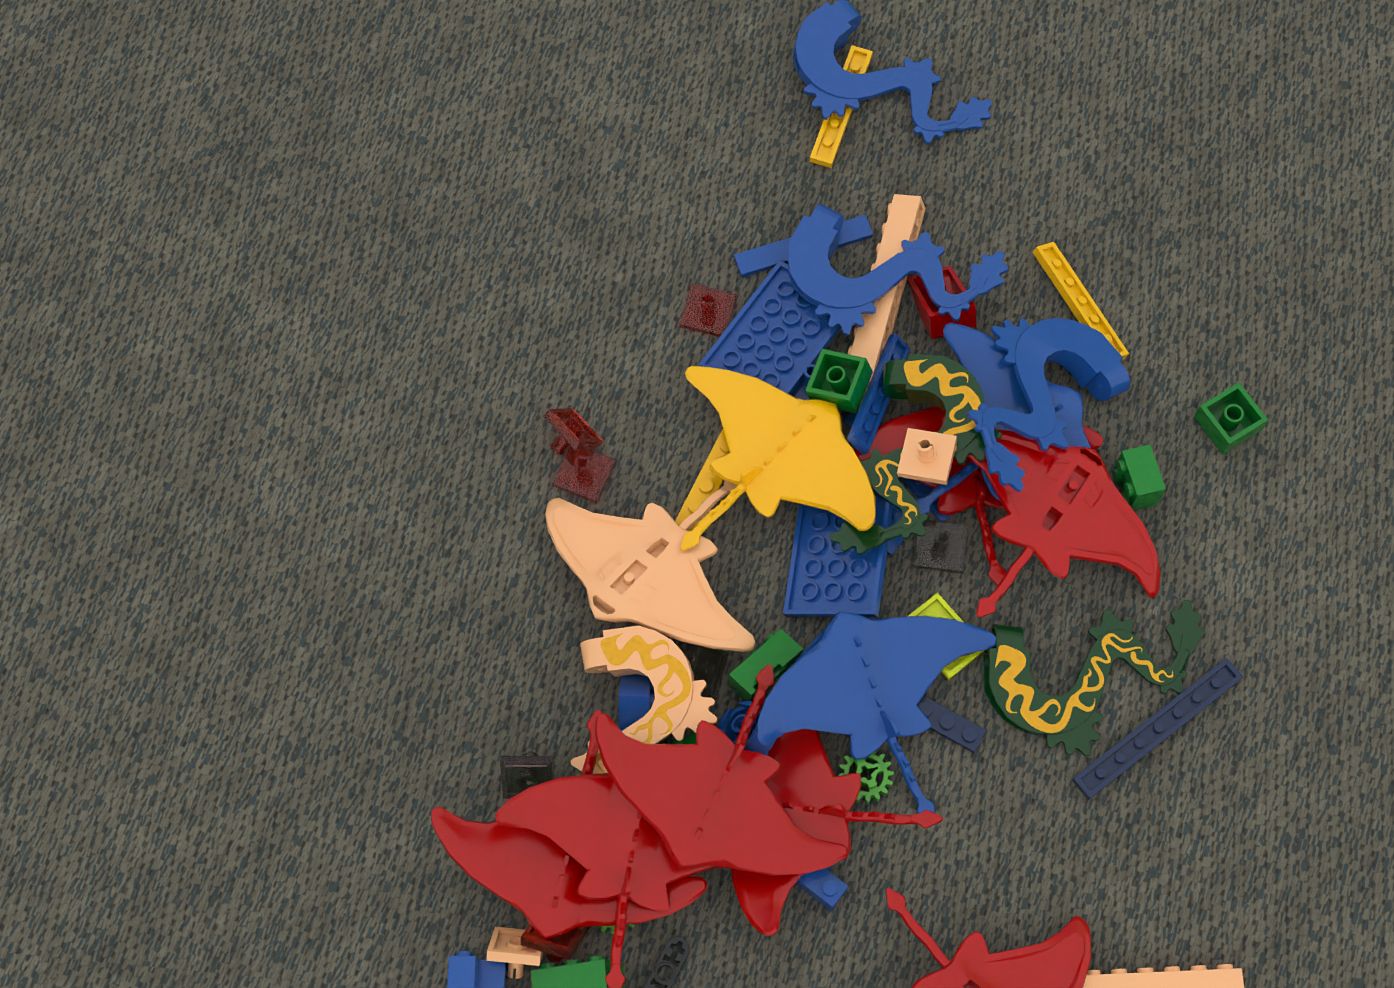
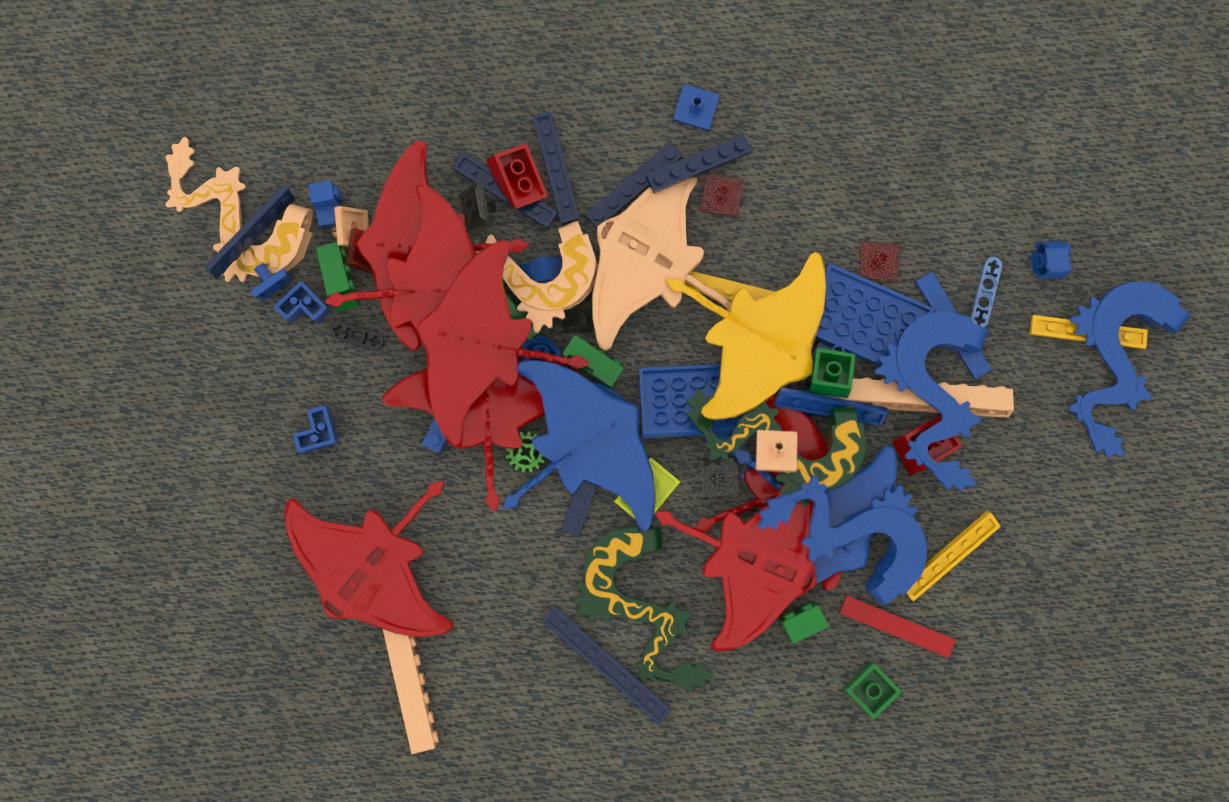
camera: 80 degrees right, 15 degrees up
clear red tile [543,408,603,455] -> none
none -> dark blue plate [453,152,558,229]
none -> red slope [486,143,548,209]
none -> dark blue plate [533,111,580,225]
none -> dark blue plate [585,141,683,228]
none -> dark blue plate [645,134,752,194]
none -> blue tile [673,84,720,131]
none -> red tile [839,595,956,658]
none -> medium blue beam [970,257,1002,327]
none -> blue brick [1031,241,1072,280]

